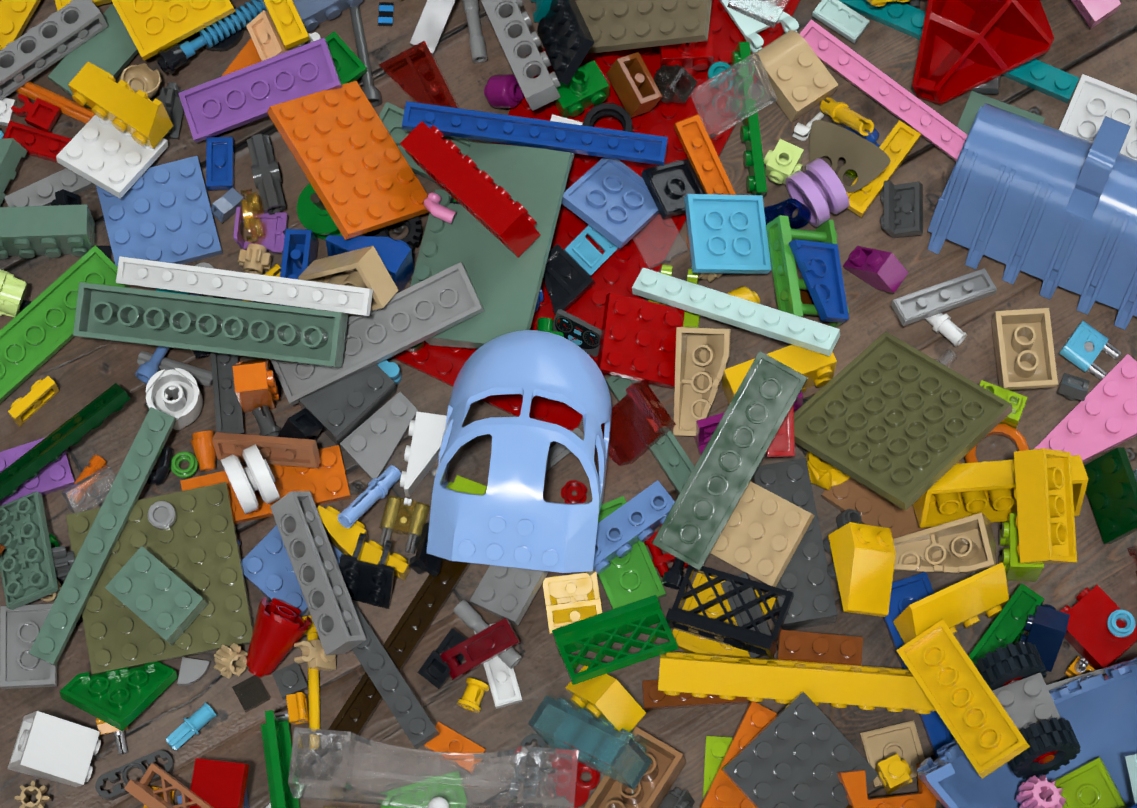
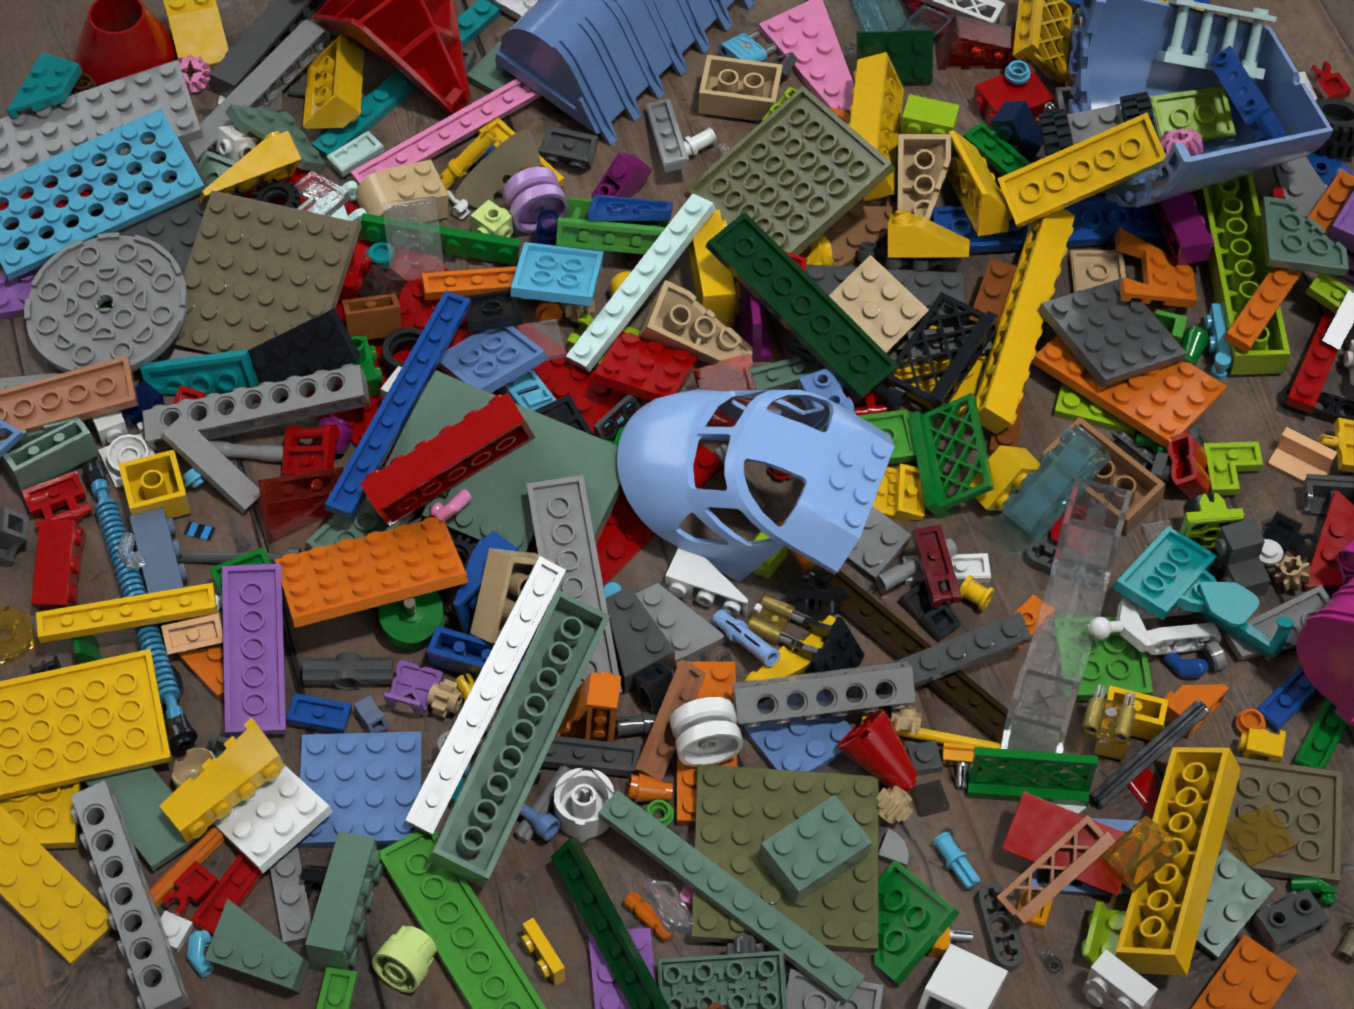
camera: 80 degrees left, 15 degrees down
light grey tile [148,501,177,530] -> none
clear yellow plate [241,189,264,243] -> none
yellow brick [875,753,913,794] -> none
yellow slope [1012,448,1077,564] -> none
none -> red plate [281,424,340,476]

